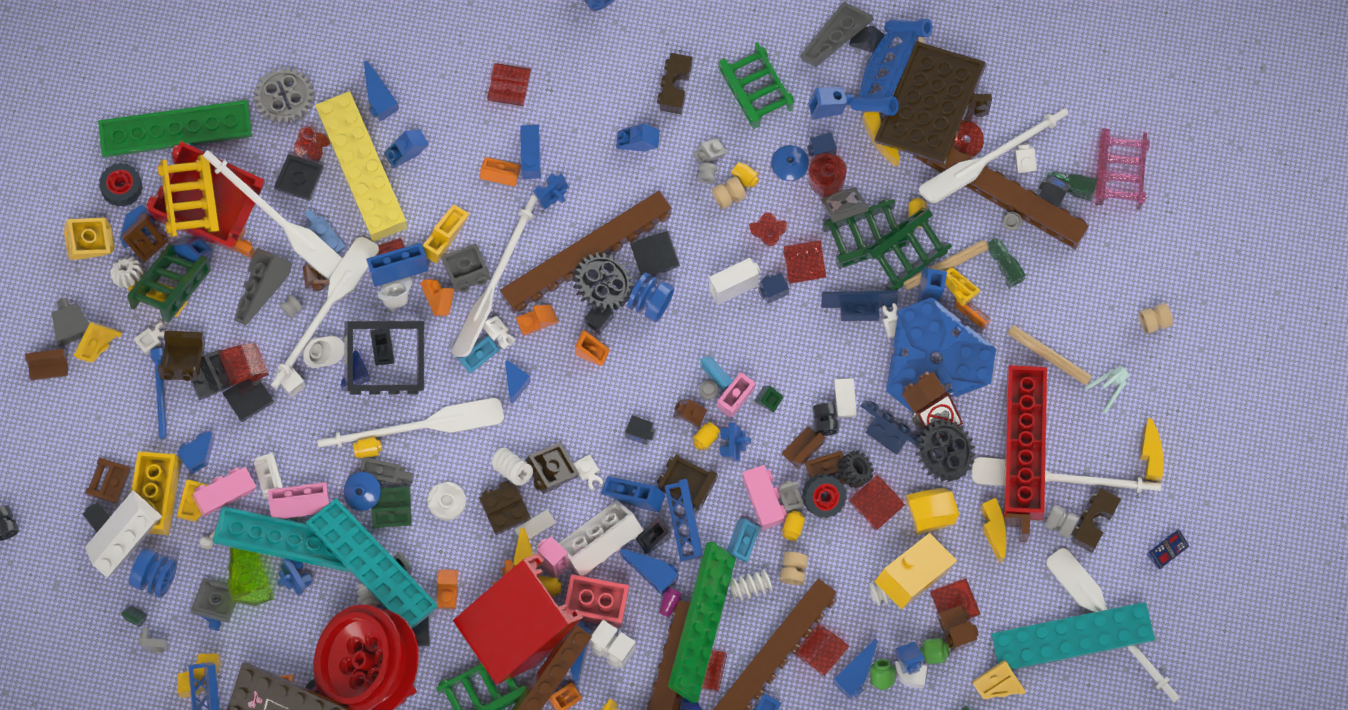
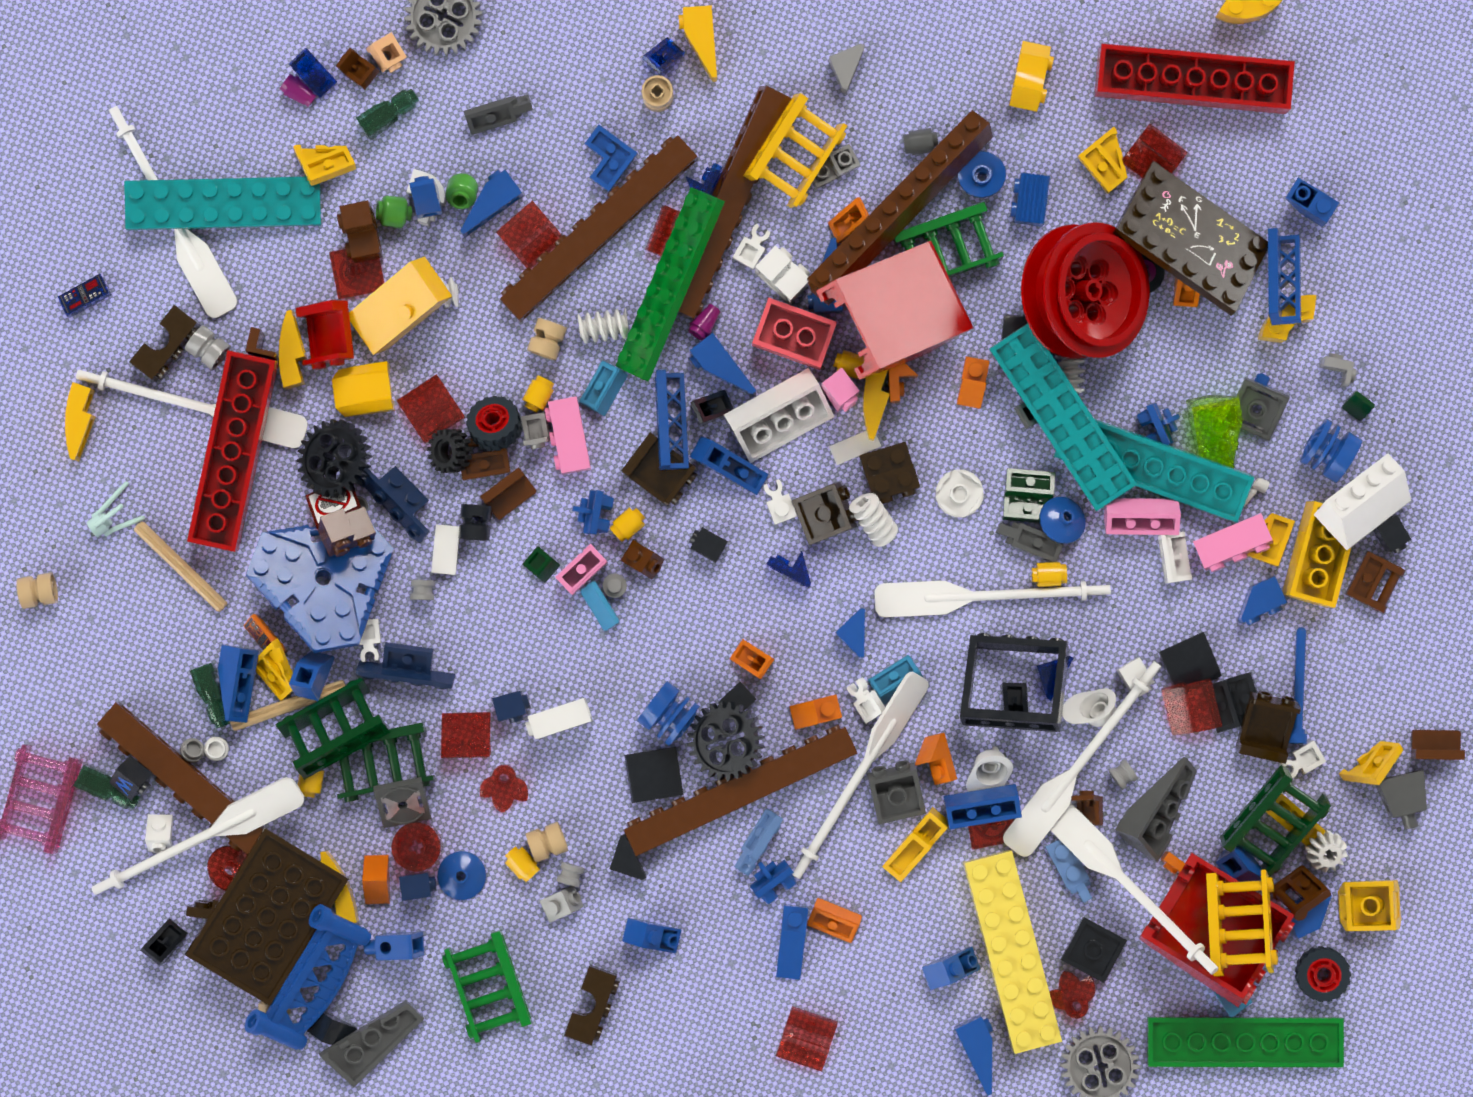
camera: 175 degrees left, 15 degrees up
none -> black slope [140,918,188,966]
none -> white plate [204,737,229,761]
none -> blue slope [218,645,259,723]
none -> red panel [295,300,354,370]
none -> orange slope [362,855,390,904]
none -> light grey wheel [410,580,435,600]
none -> black slope [609,833,647,880]
none -> white plate [732,224,770,270]
none -> medium blue hinge [734,808,783,876]
none -> clear blue slope [766,551,811,588]

